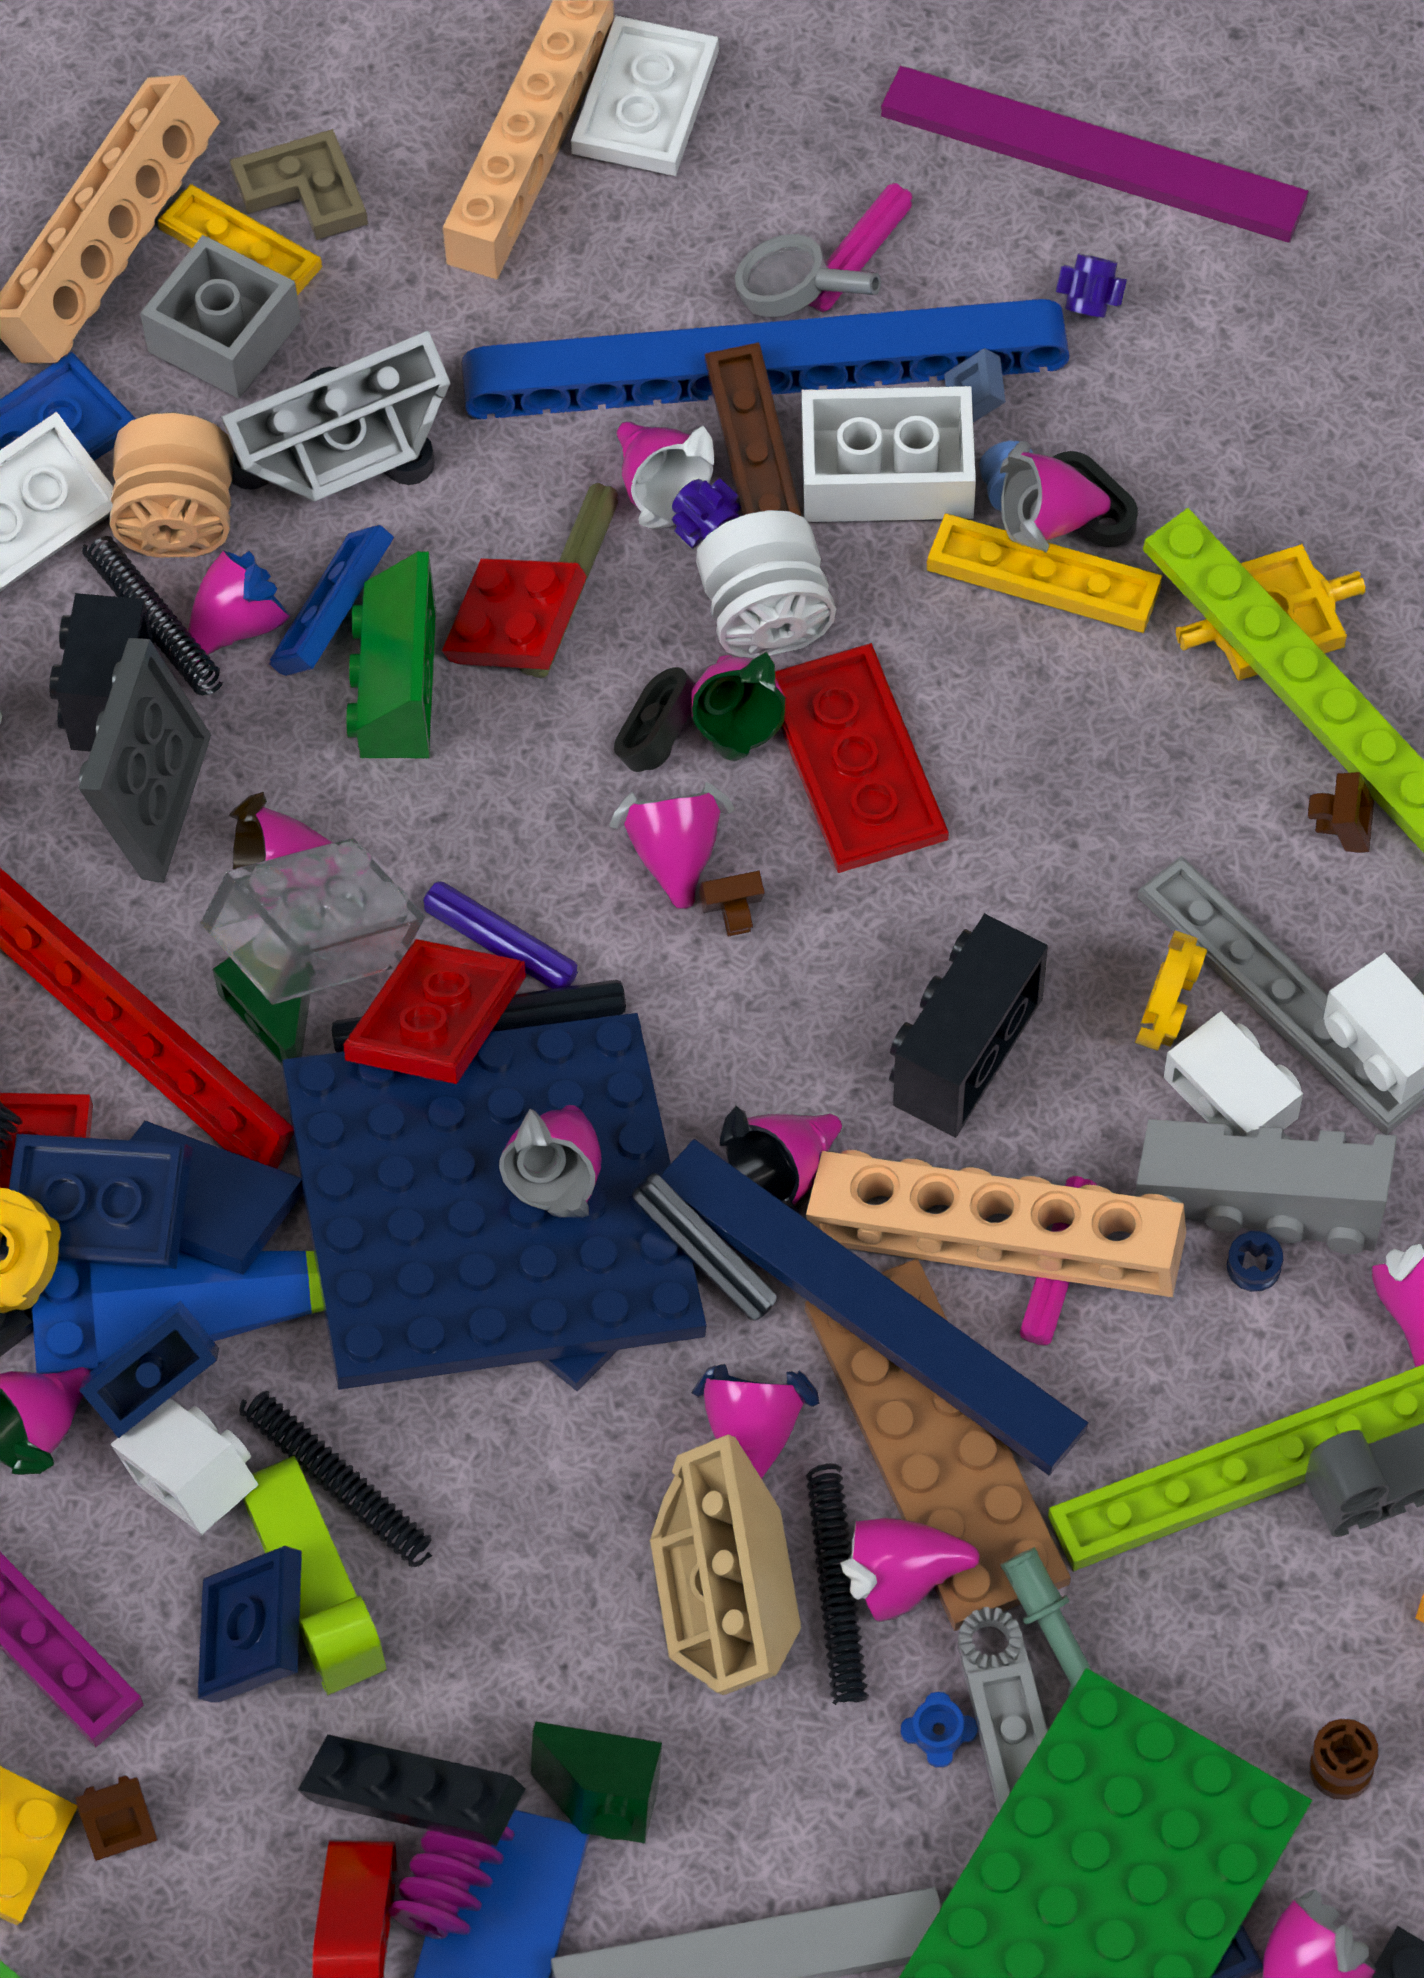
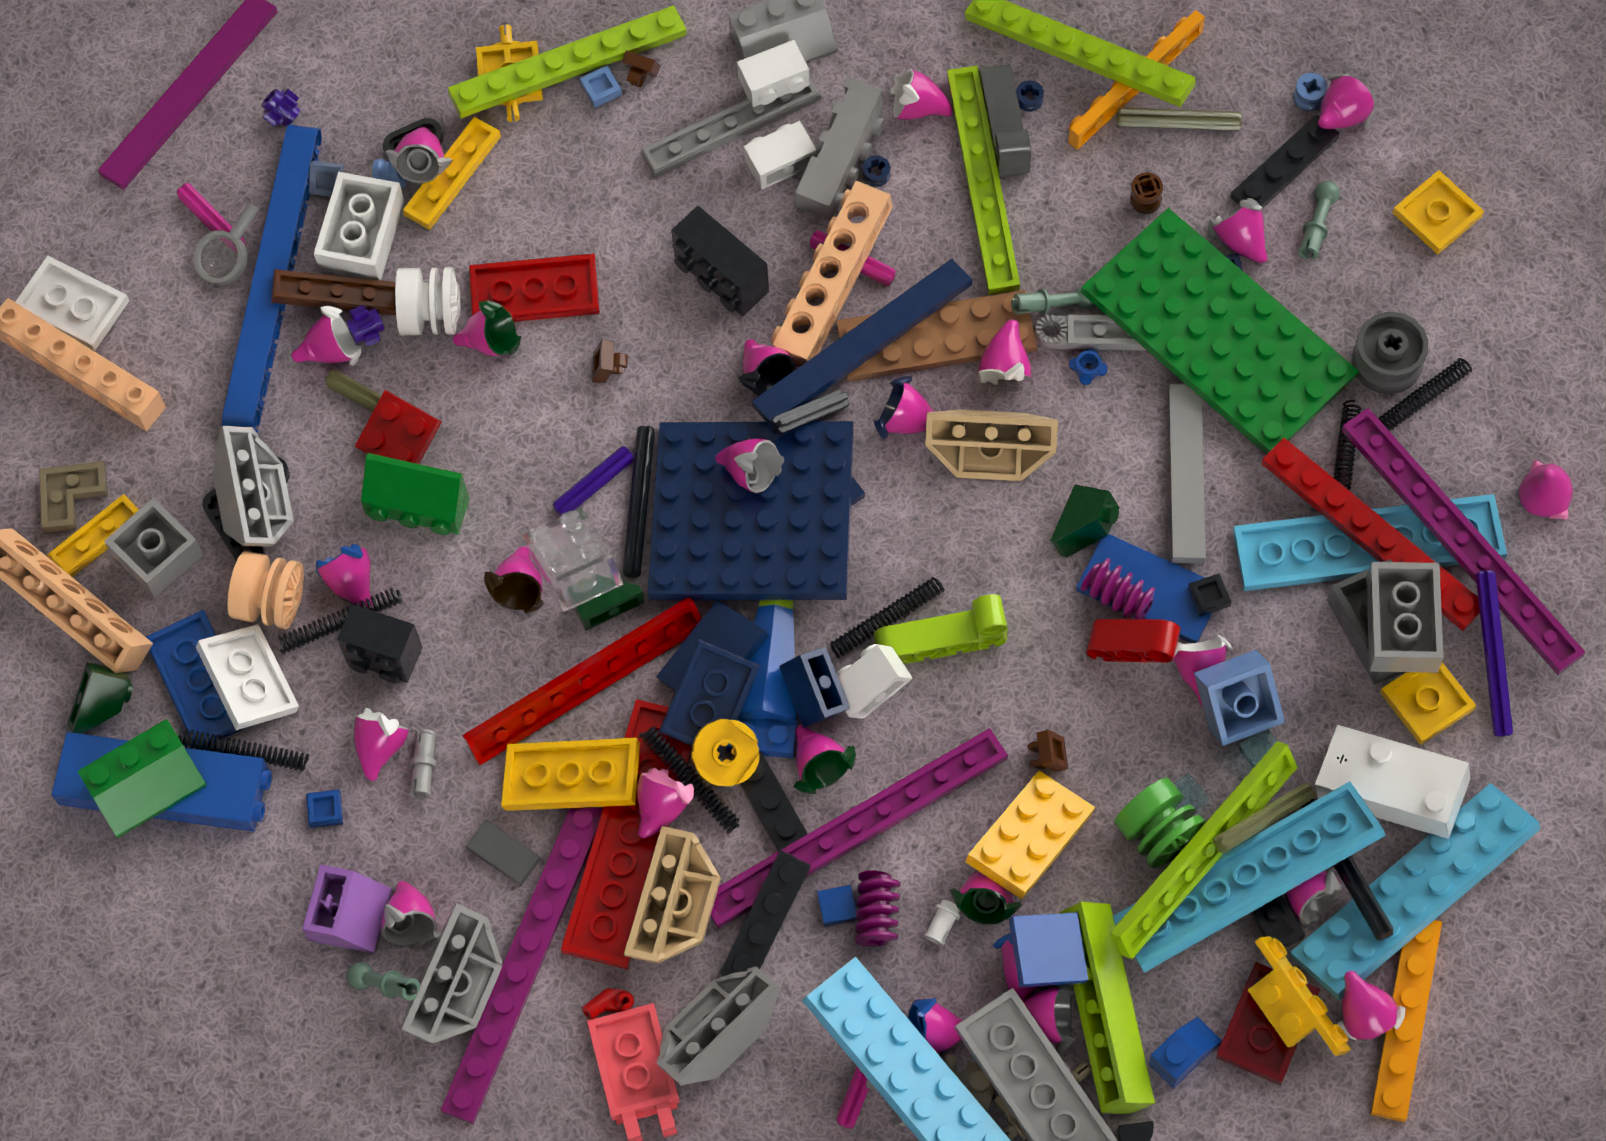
camera: 75 degrees left, 5 degrees up
dark grey plate [78,638,211,883] -> none
dark blue tile [198,1546,302,1703] -> none
blue tile [269,525,394,676] -> none
black plate [298,1734,526,1846] -> none
red tile [344,939,526,1084] -> none
dark pink hat [609,782,735,909] -> none
pearl dark grey plate [614,667,696,772] -> none
black piece [806,1463,869,1705] -> none
yellow plate [1135,930,1207,1051] -> none
none -> medium blue plate [580,65,622,108]

